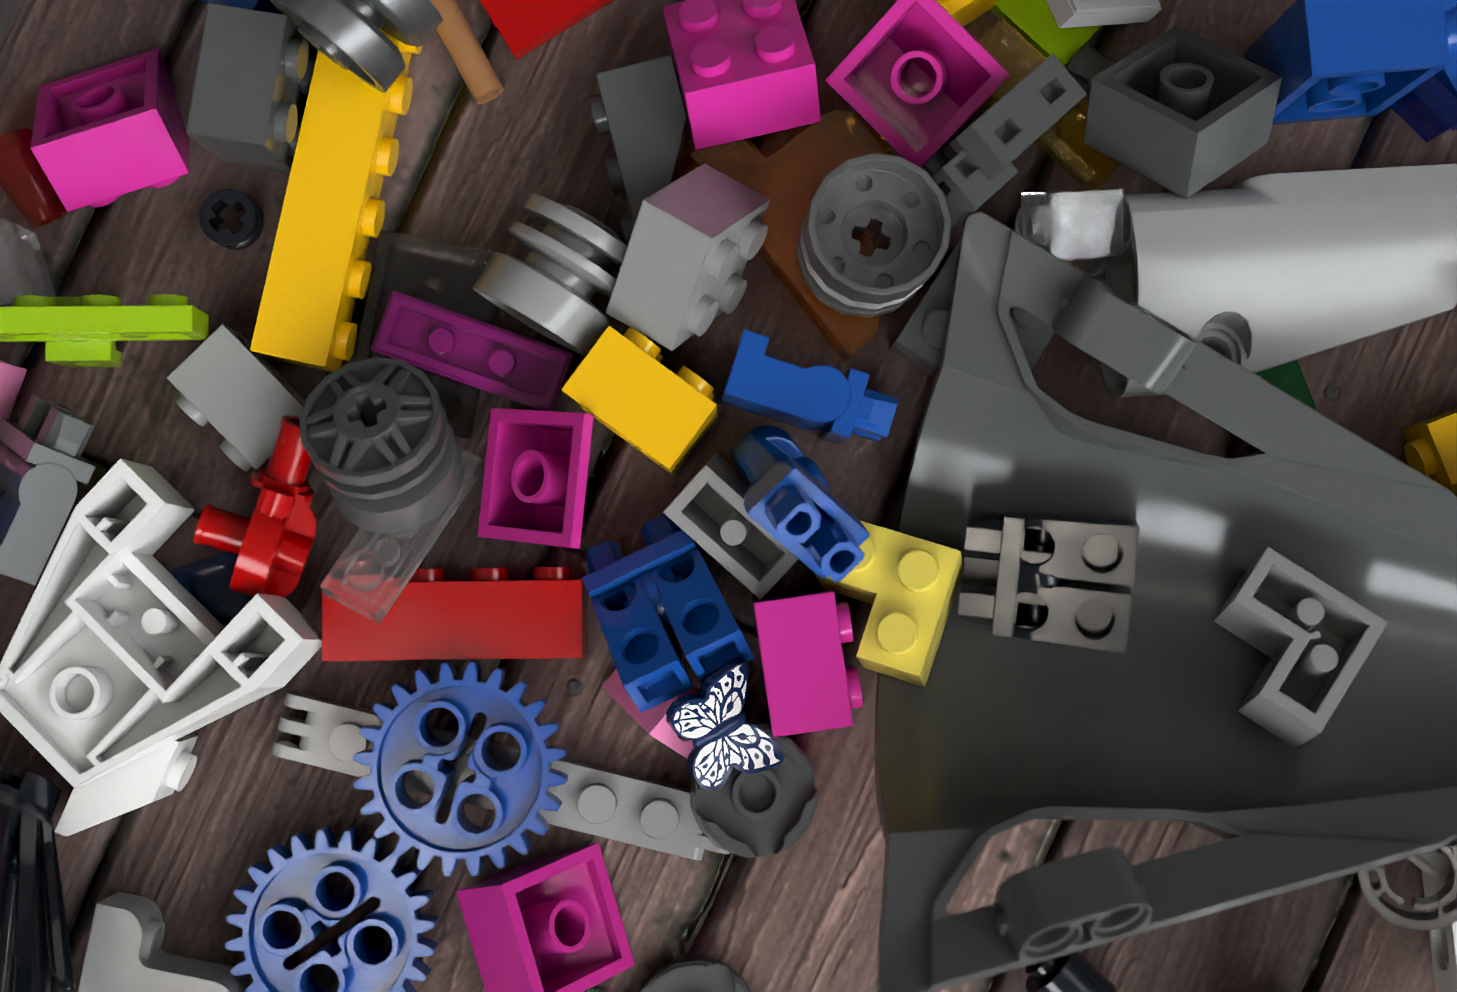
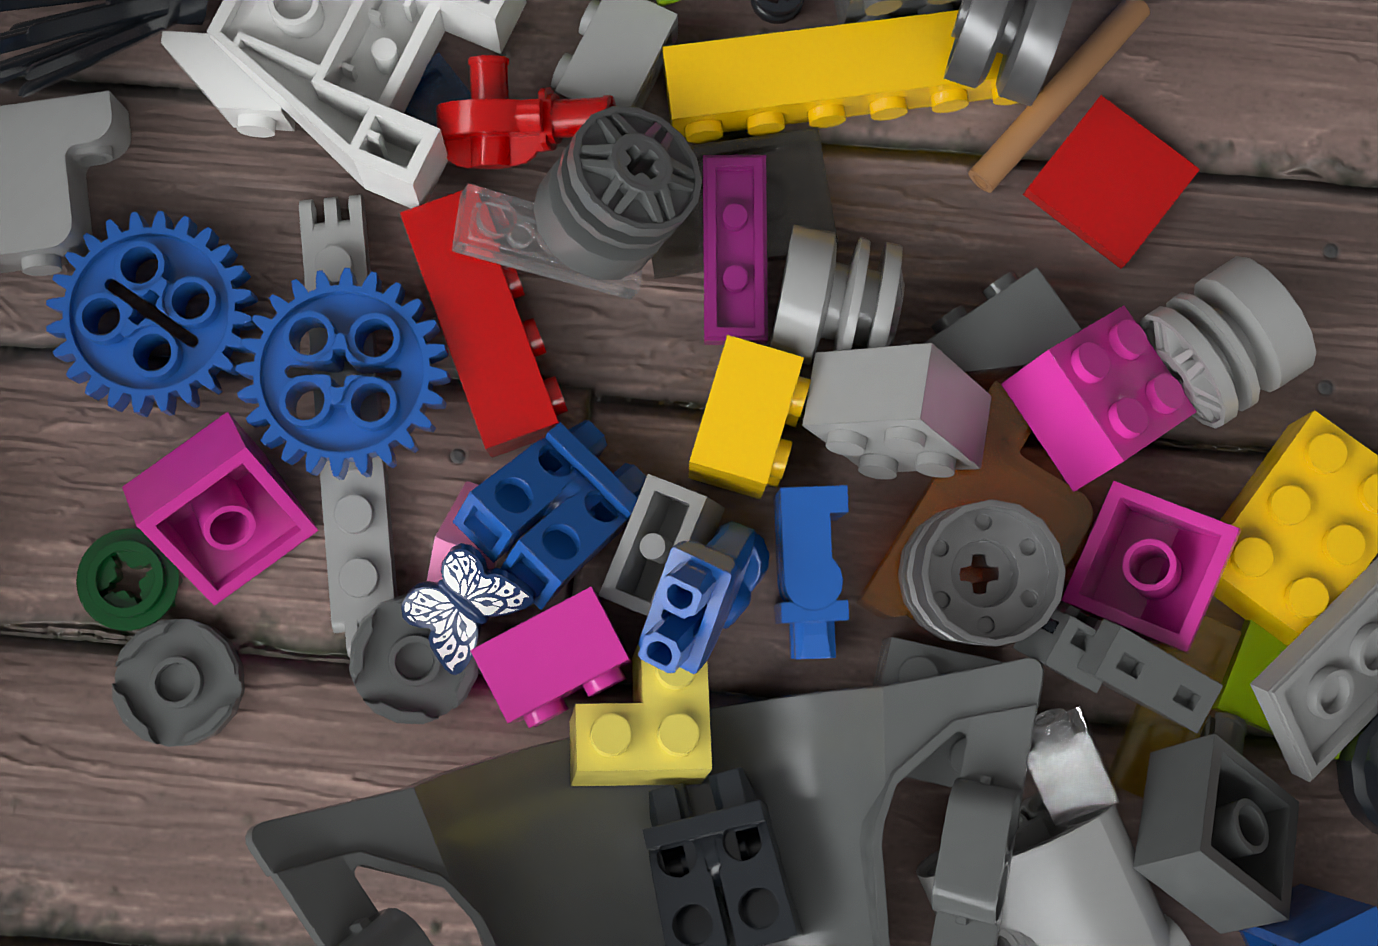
camera: 65 degrees right, 5 degrees down
dark pink slope [477,408,594,549] -> none

